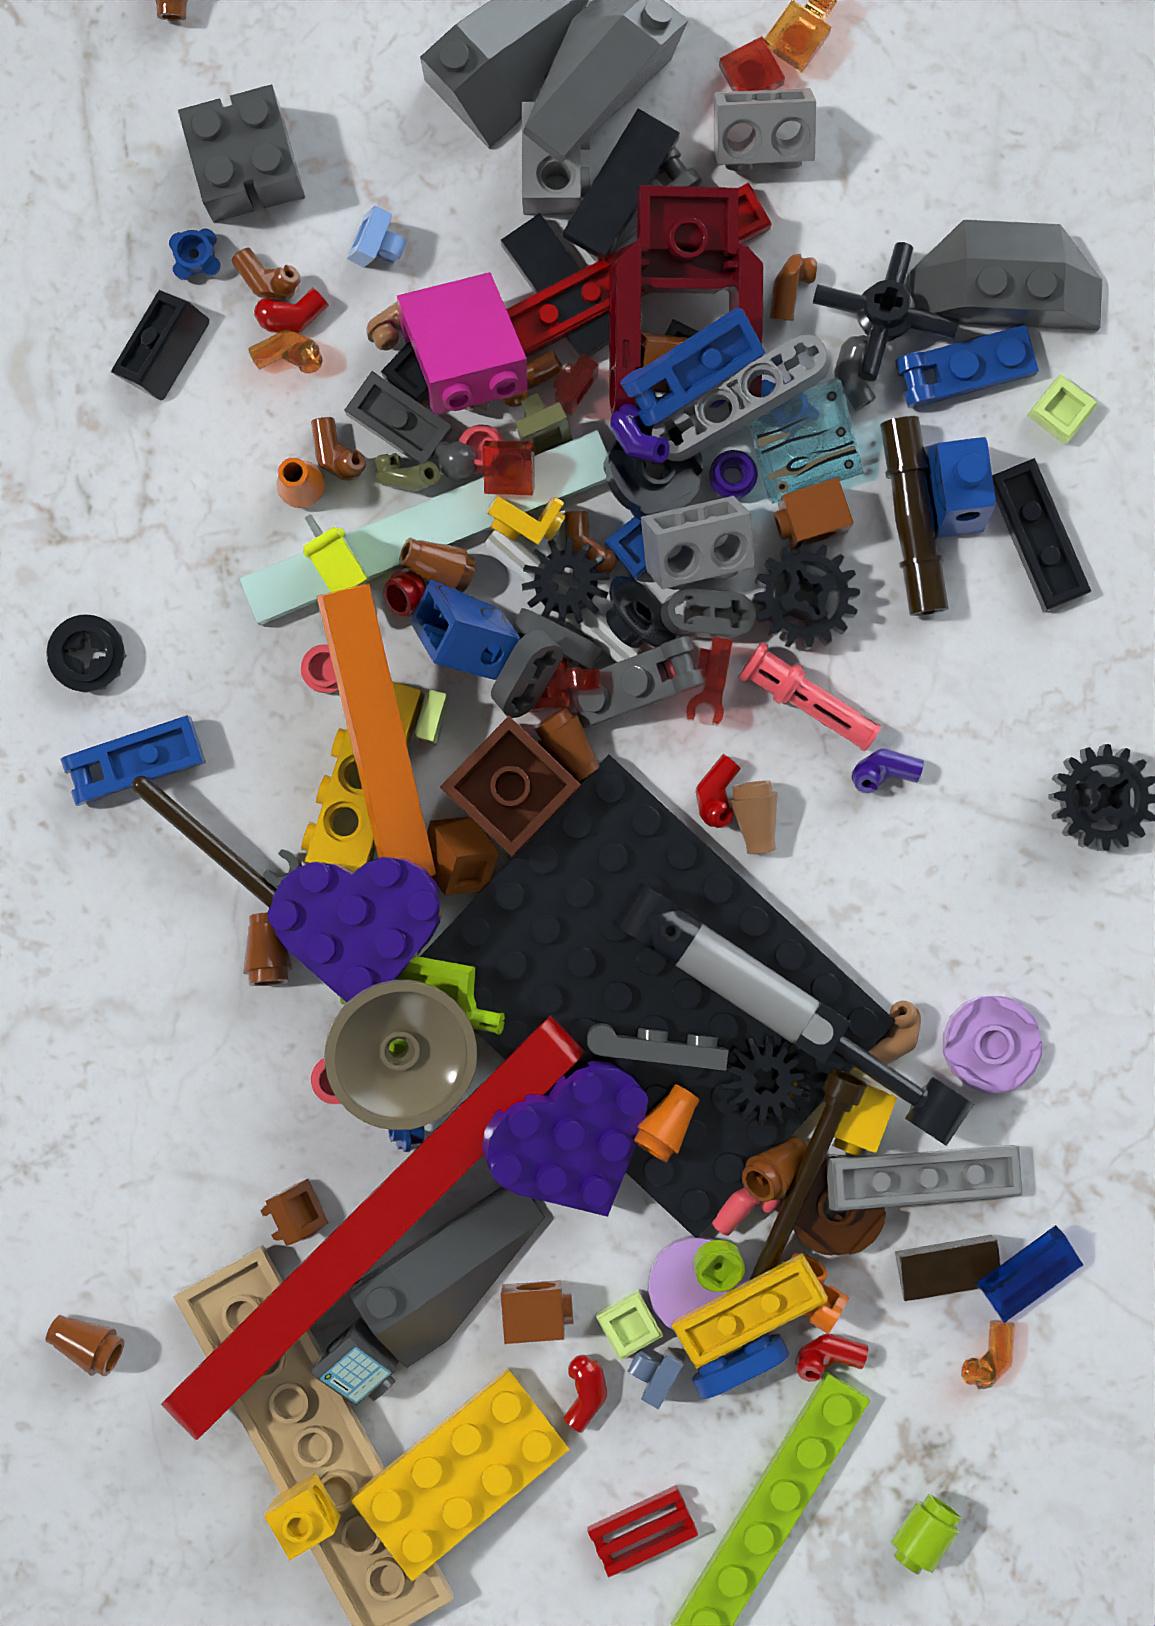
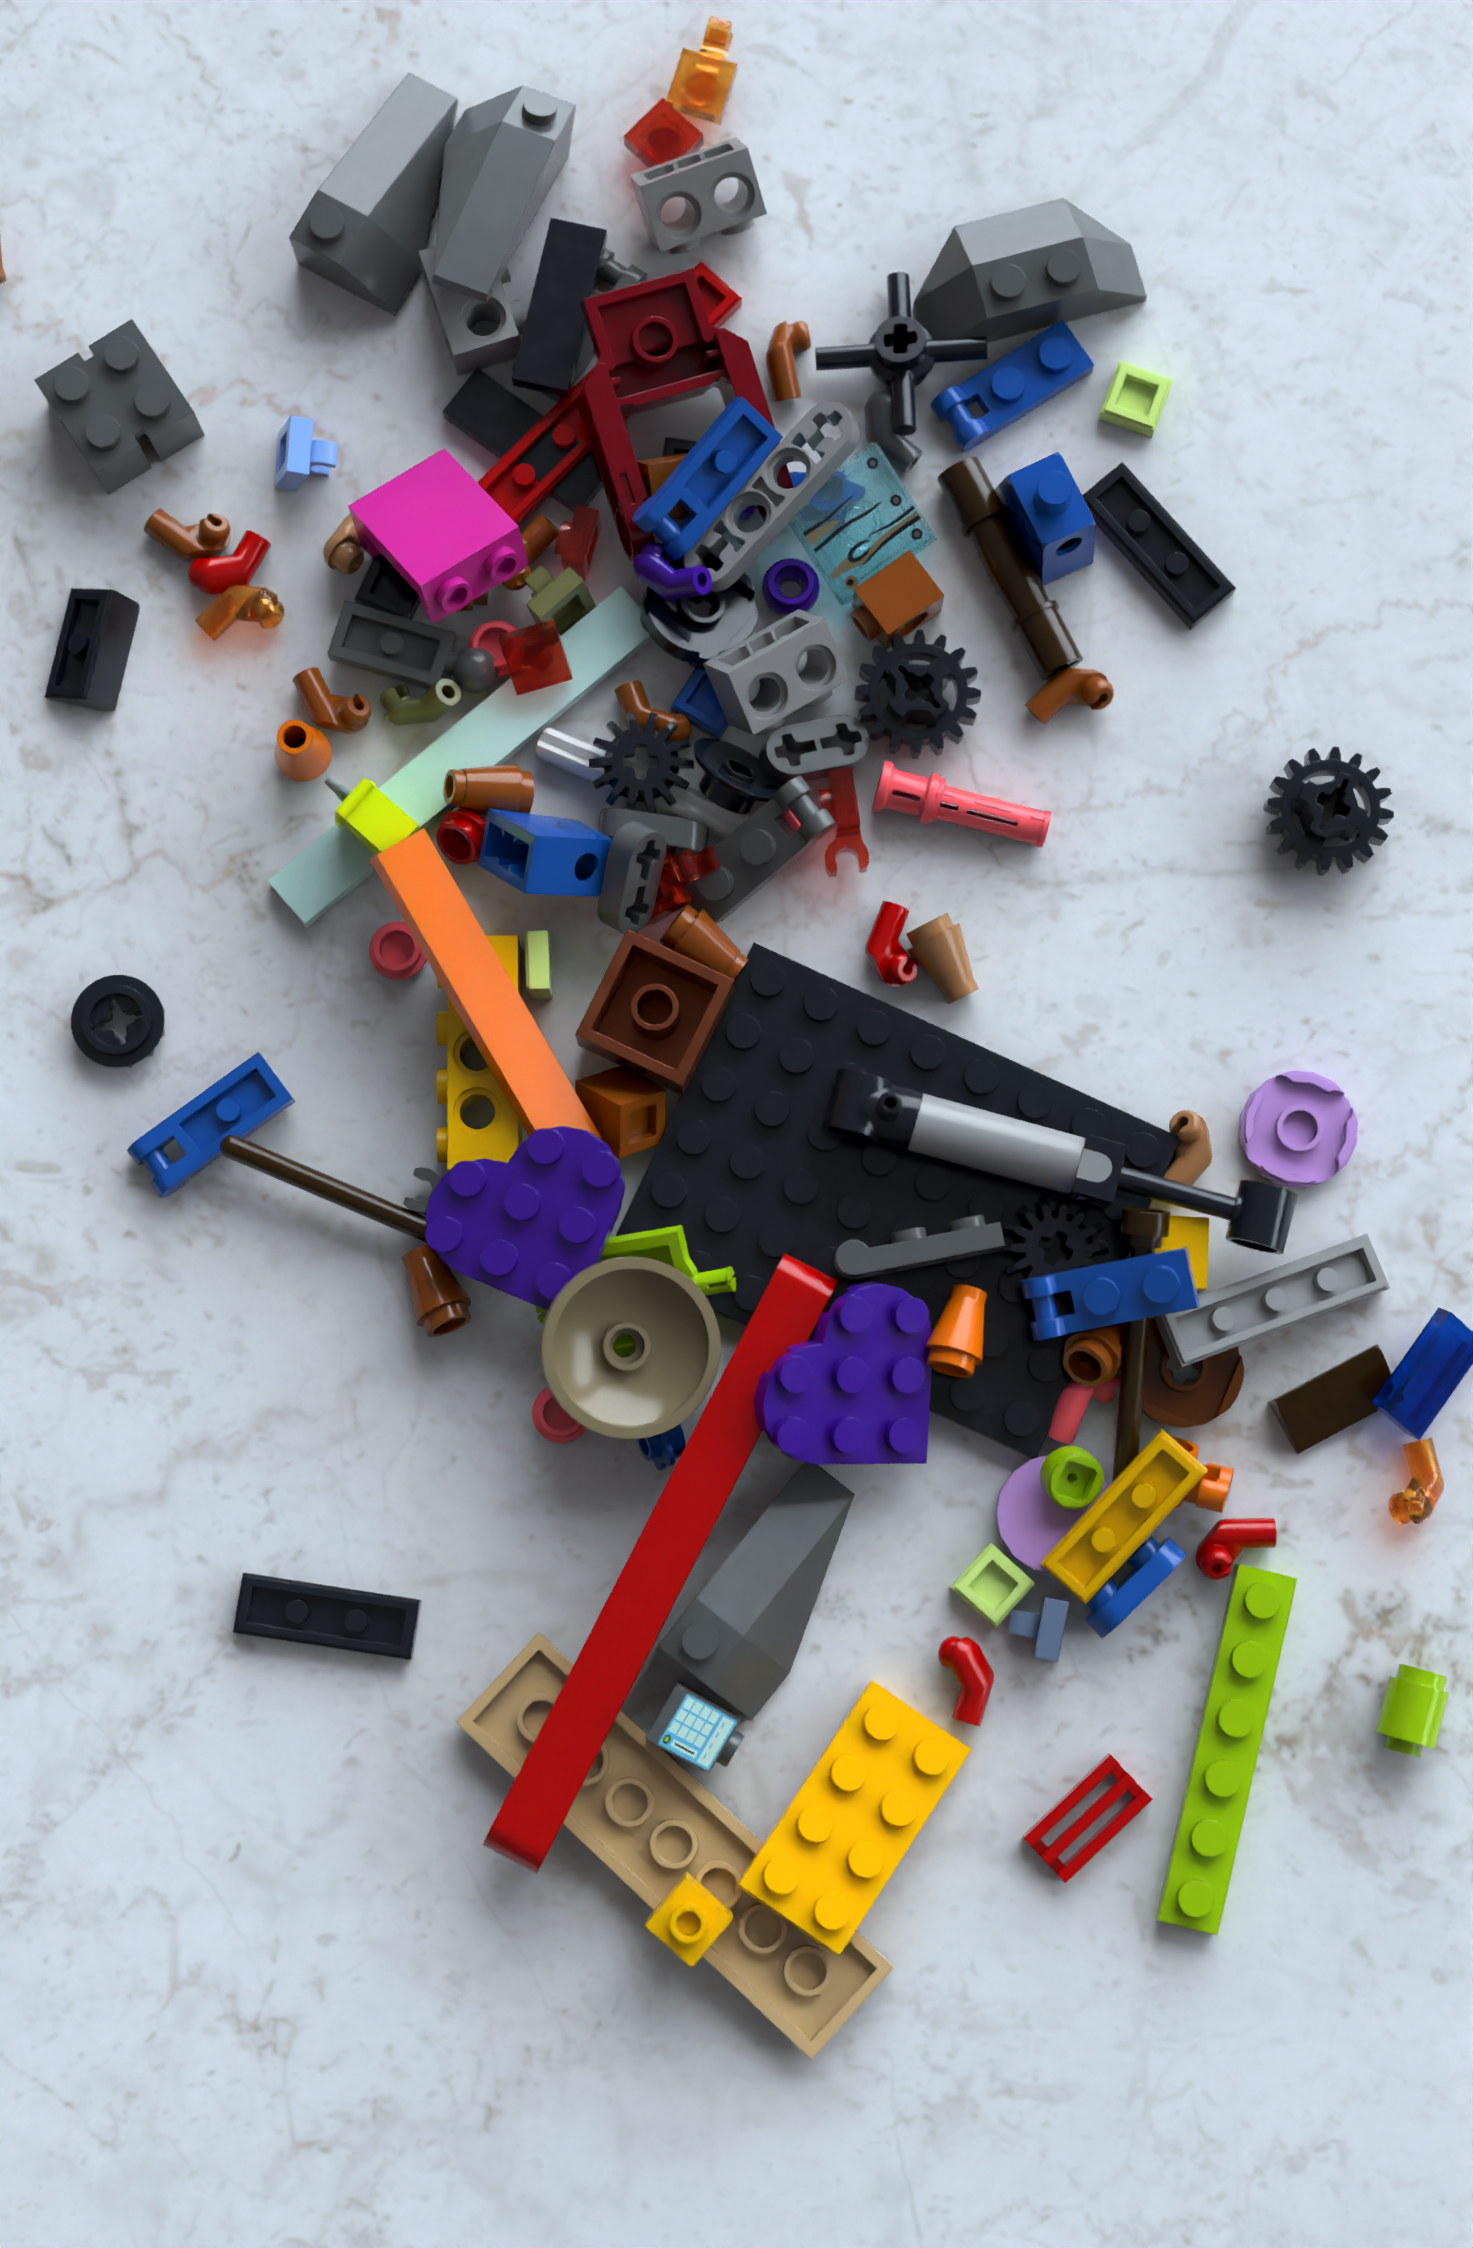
camera: 20 degrees left, 5 degrees down
dark orange cone [45,1315,125,1376] -> none
blue plate [169,228,221,280] -> none
dark orange tile [261,1179,329,1246] -> none
yellow bracket [485,496,565,545] -> none
dark orange brick [501,1280,574,1344] -> none
dark purple arm [852,749,924,794] -> none
none -> black tile [233,1573,422,1660]
none -> blue plate [1020,1247,1200,1340]
none -> dark orange arm [1024,668,1114,725]

